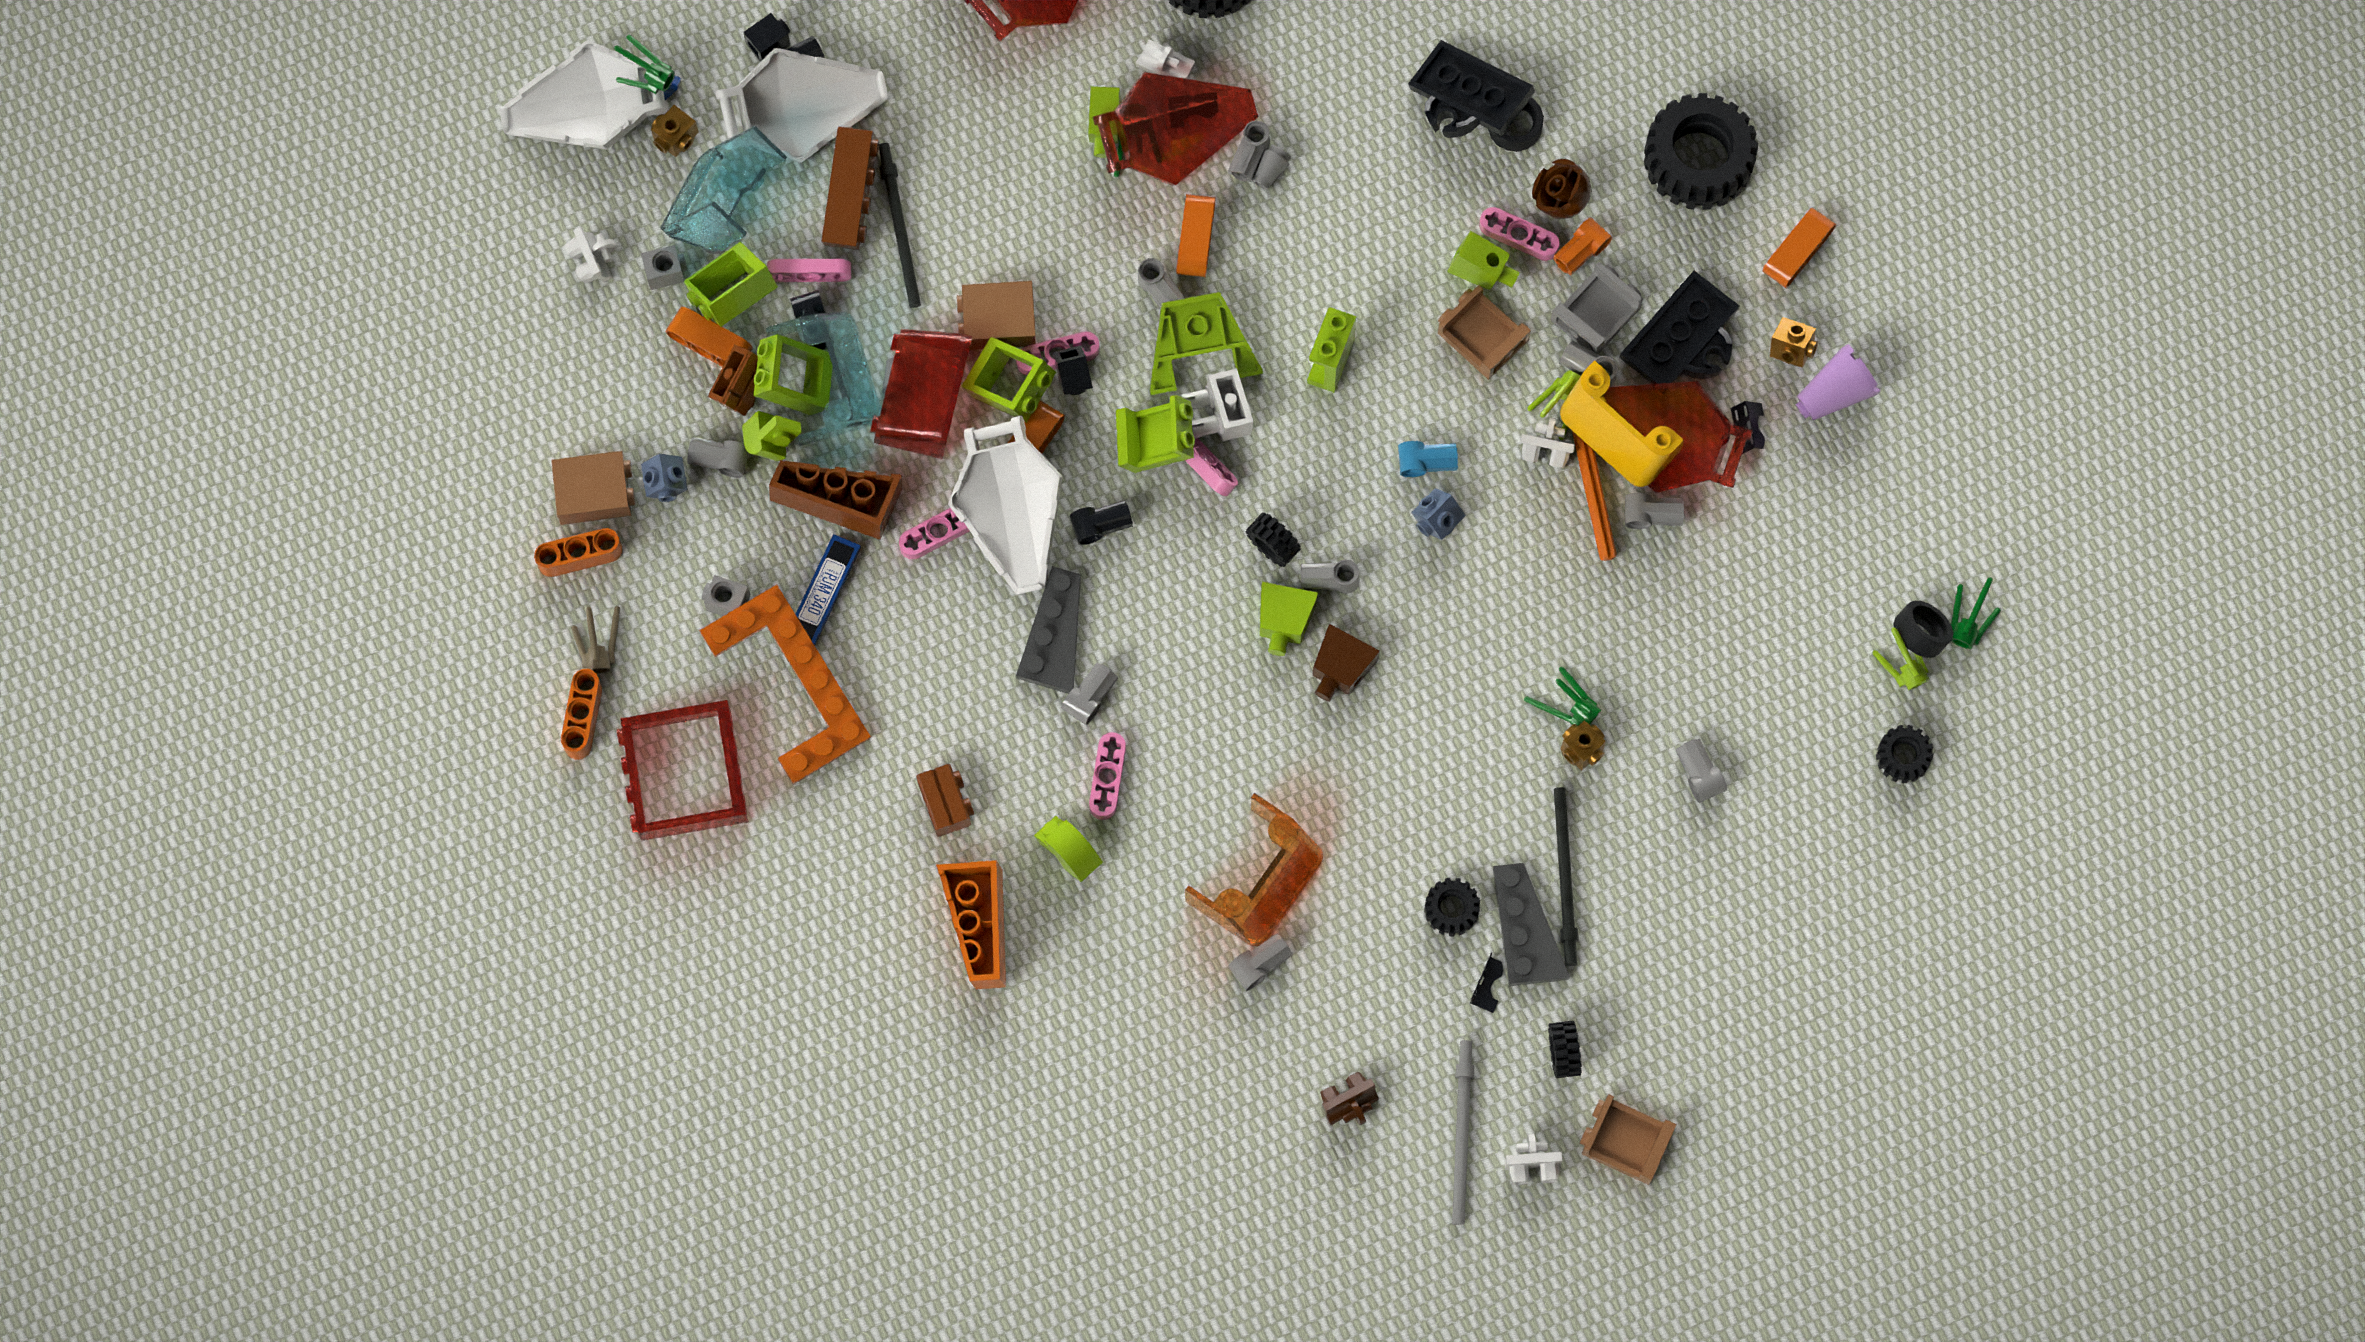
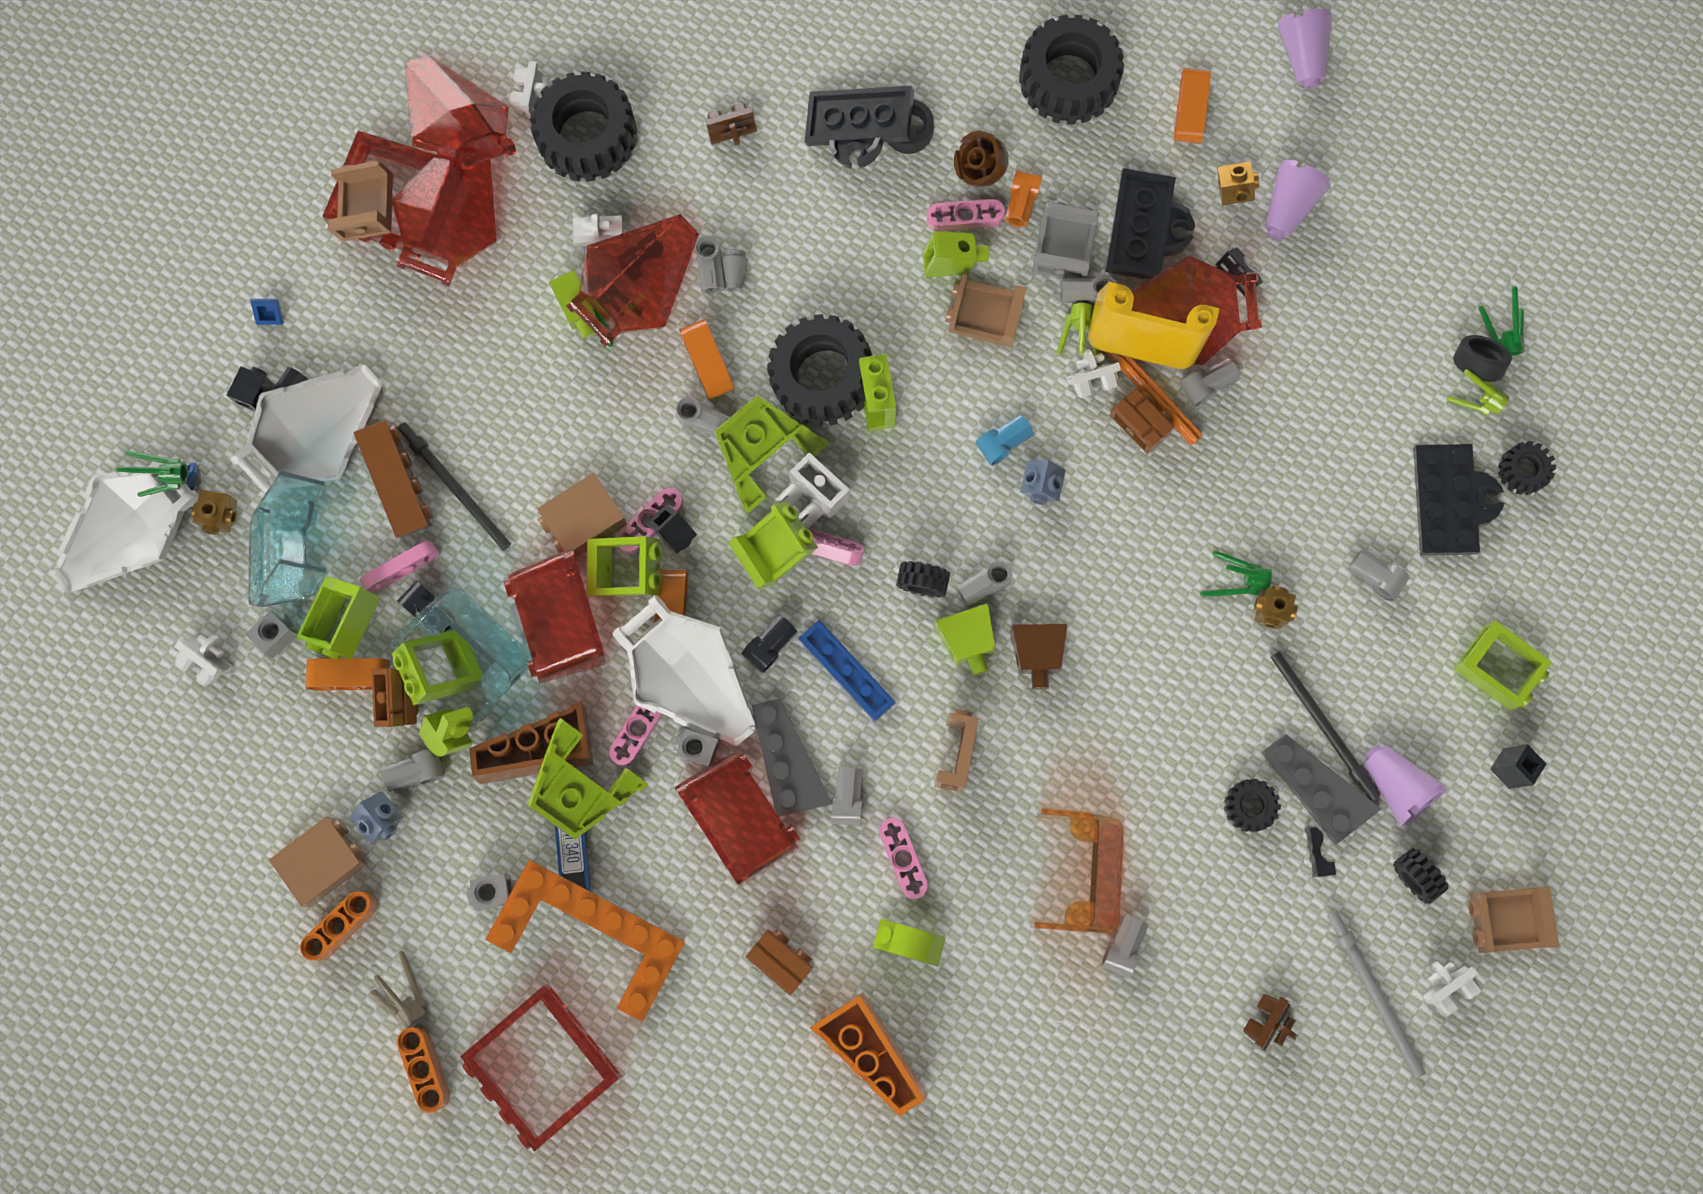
camera: 30 degrees left, 5 degrees up
none -> lime wing [527,718,648,839]
none -> light grey brick [673,729,720,769]
none -> clear red windscreen [675,751,800,887]
none -> reddish brown hips [705,102,757,146]
none -> black tyre [767,314,873,426]
none -> blue tile [798,620,896,722]
none -> medium nougat panel [934,709,979,793]
none -> dark orange brick [1109,387,1175,455]
none -> lavender cone [1278,9,1332,89]
none -> lavender cone [1365,745,1447,827]
none -> black plate [1413,444,1505,556]
none -> lime window [1454,620,1552,711]
none -> black brick [1490,744,1547,789]

